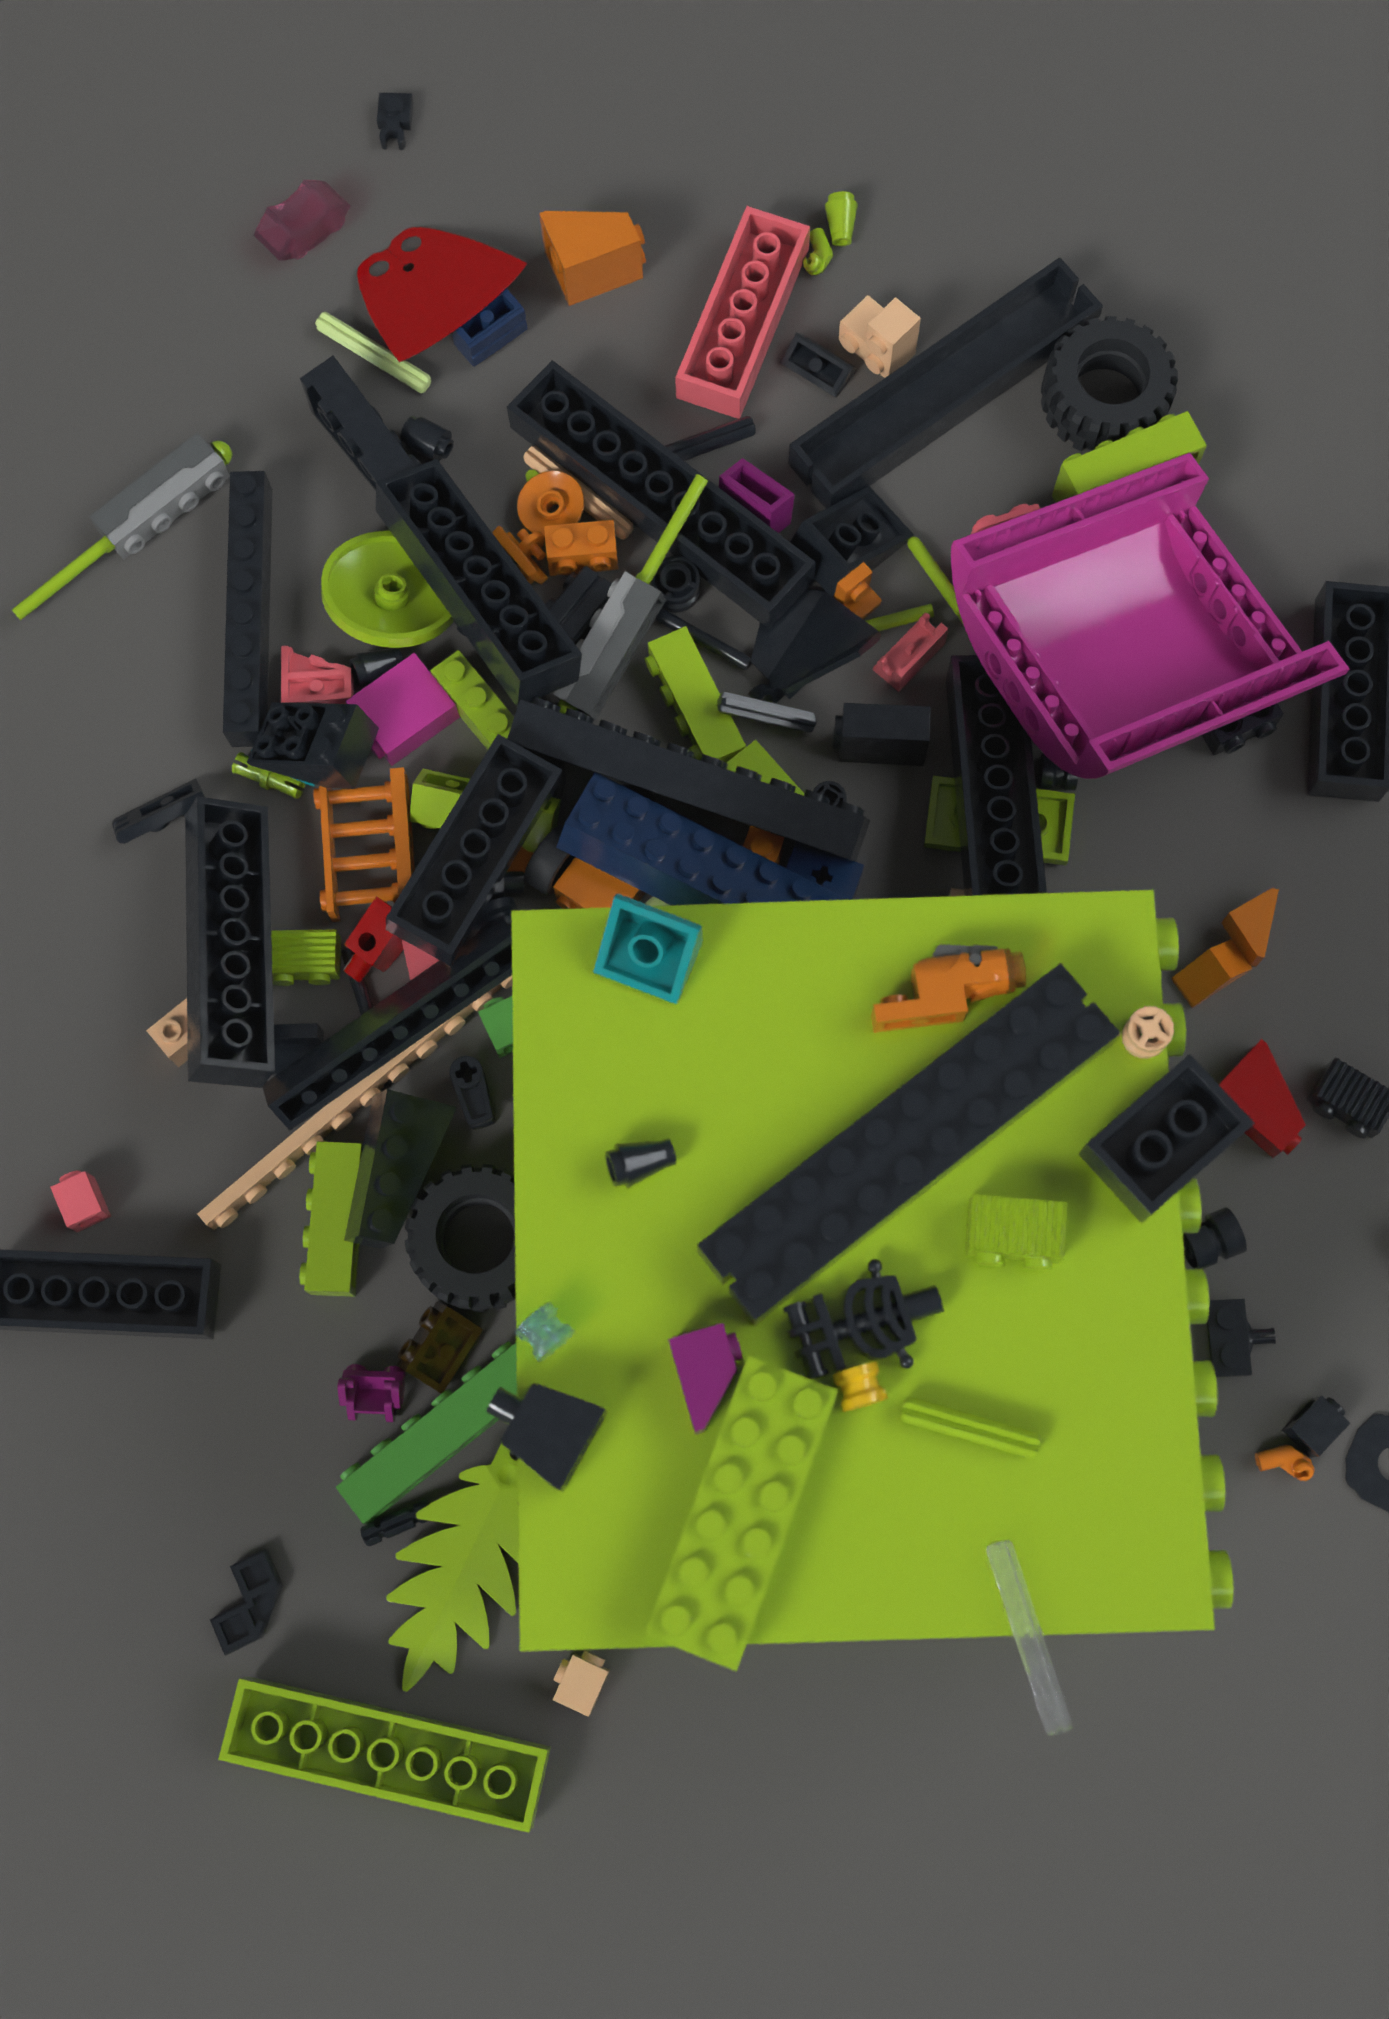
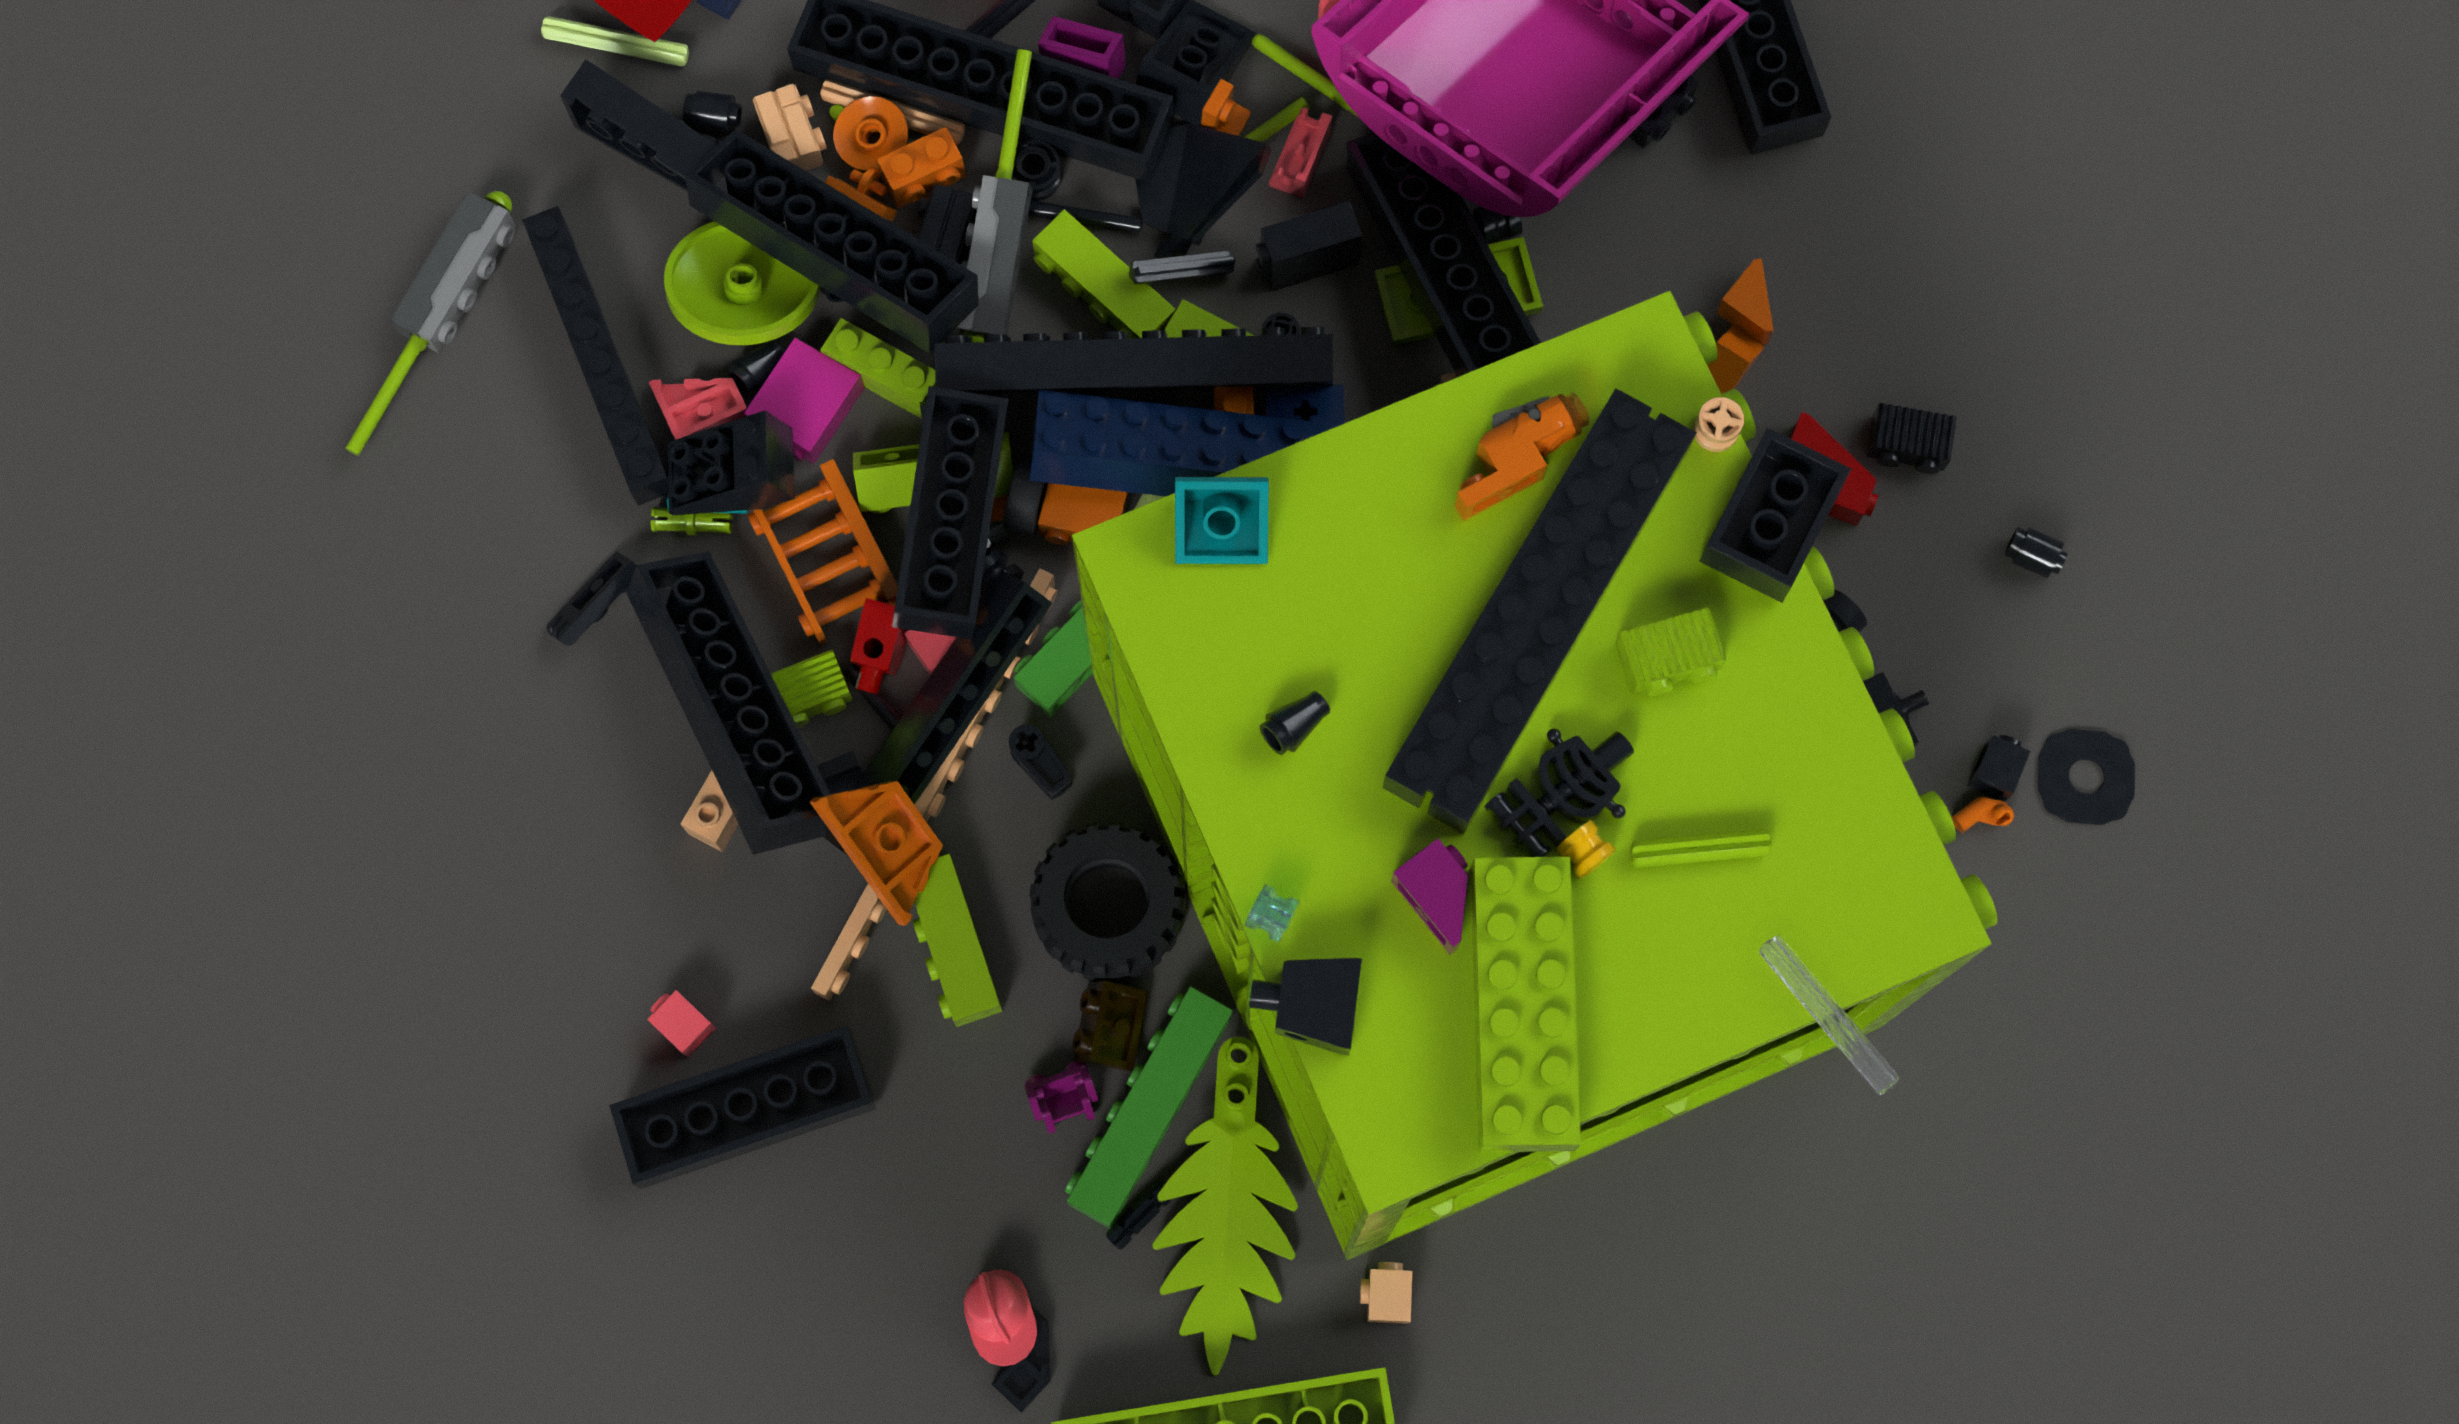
camera: 25 degrees left, 0 degrees up
black wedge [344,1089,457,1249] -> none
none -> light nougat brick [752,84,827,171]
none -> orange wing [810,781,943,926]
none -> coral piece [963,1269,1038,1367]

